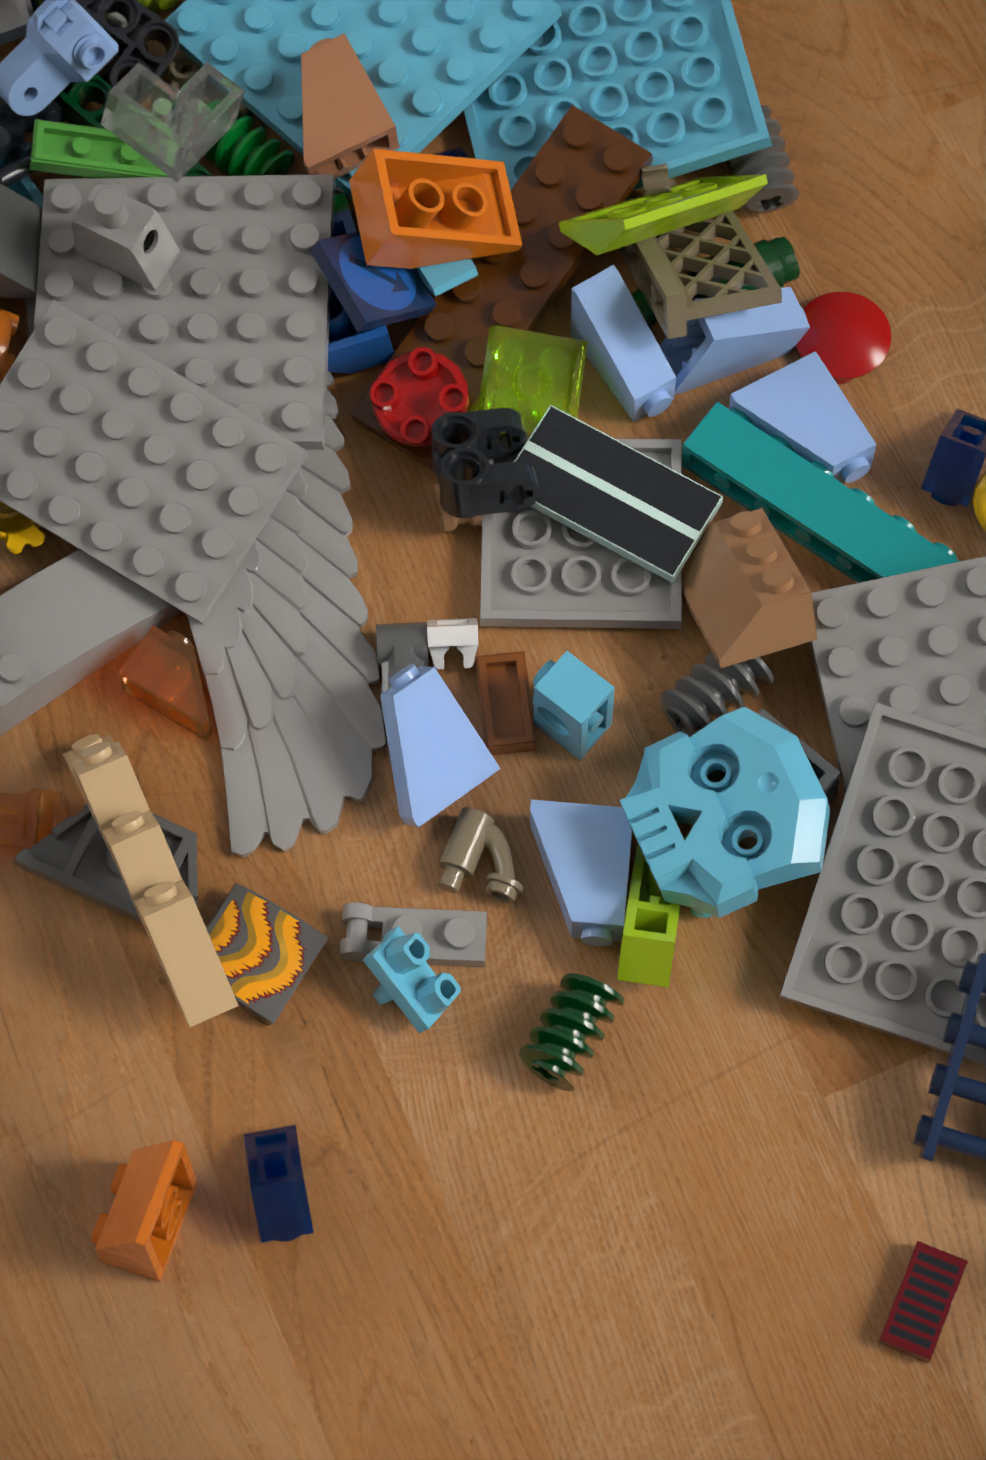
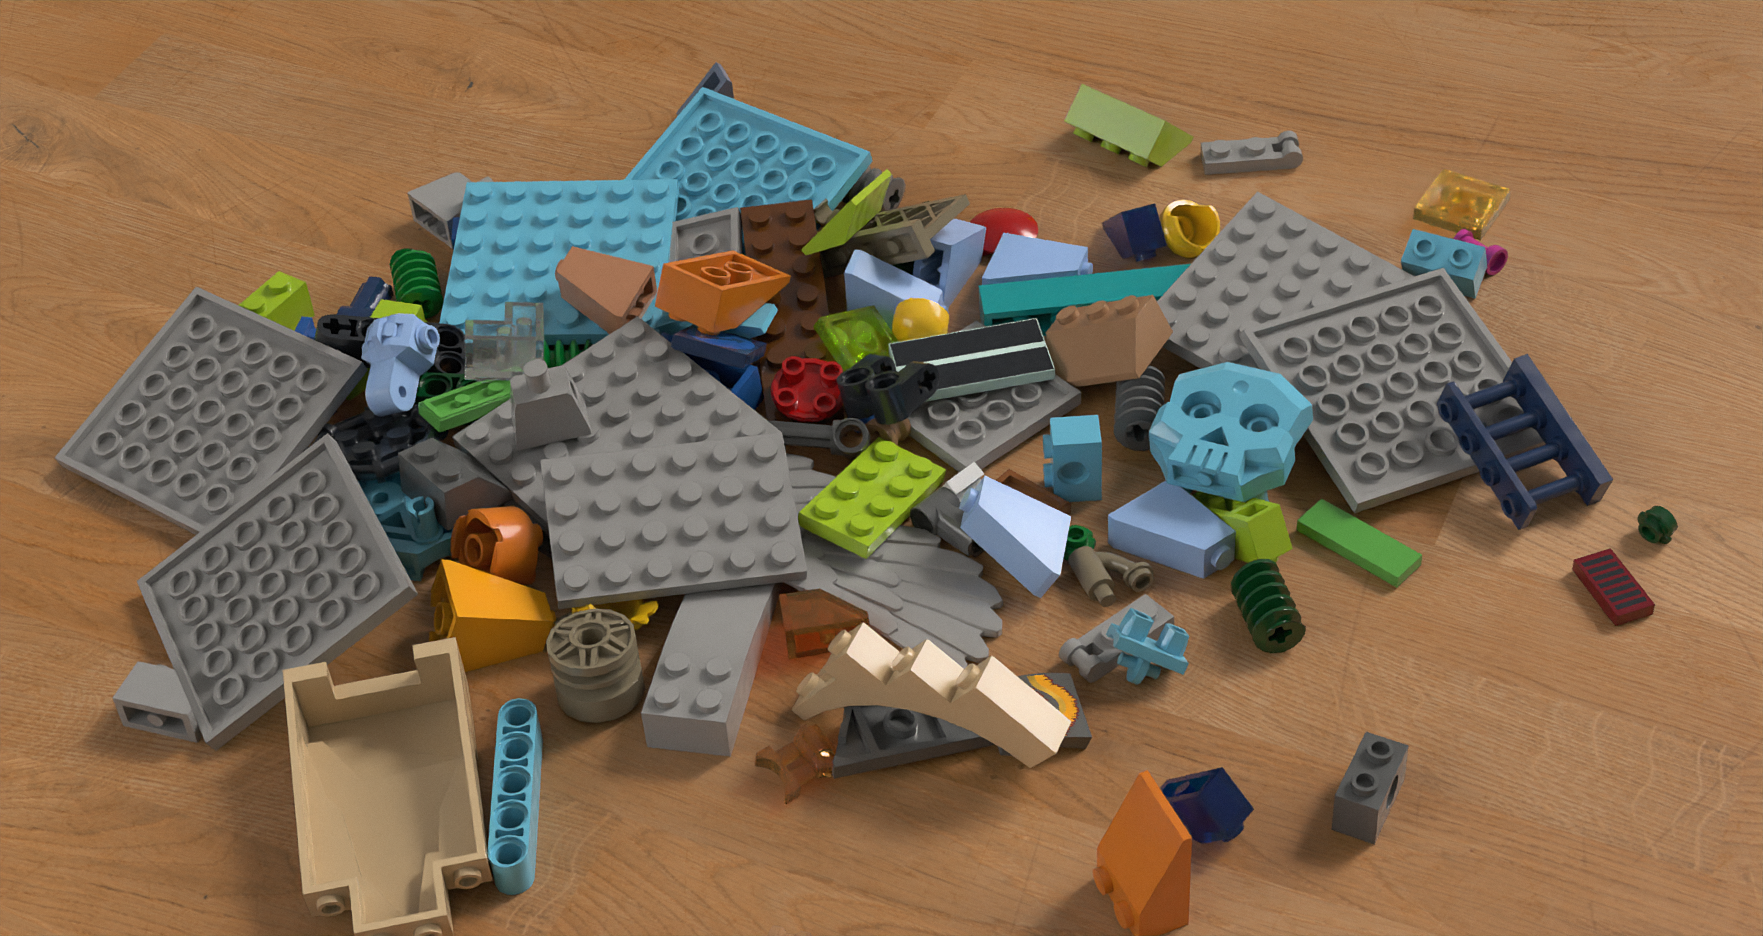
camera: 40 degrees left, 25 degrees down
none -> light grey plate [669,207,742,262]
none -> dark grey axle [767,418,872,460]
none -> lime plate [798,437,946,559]
none -> yellow hair [892,298,949,342]
none -> green plate [1063,525,1096,561]
none -> bright green tile [1296,499,1422,588]
none -> dark grey brick [1331,732,1409,845]

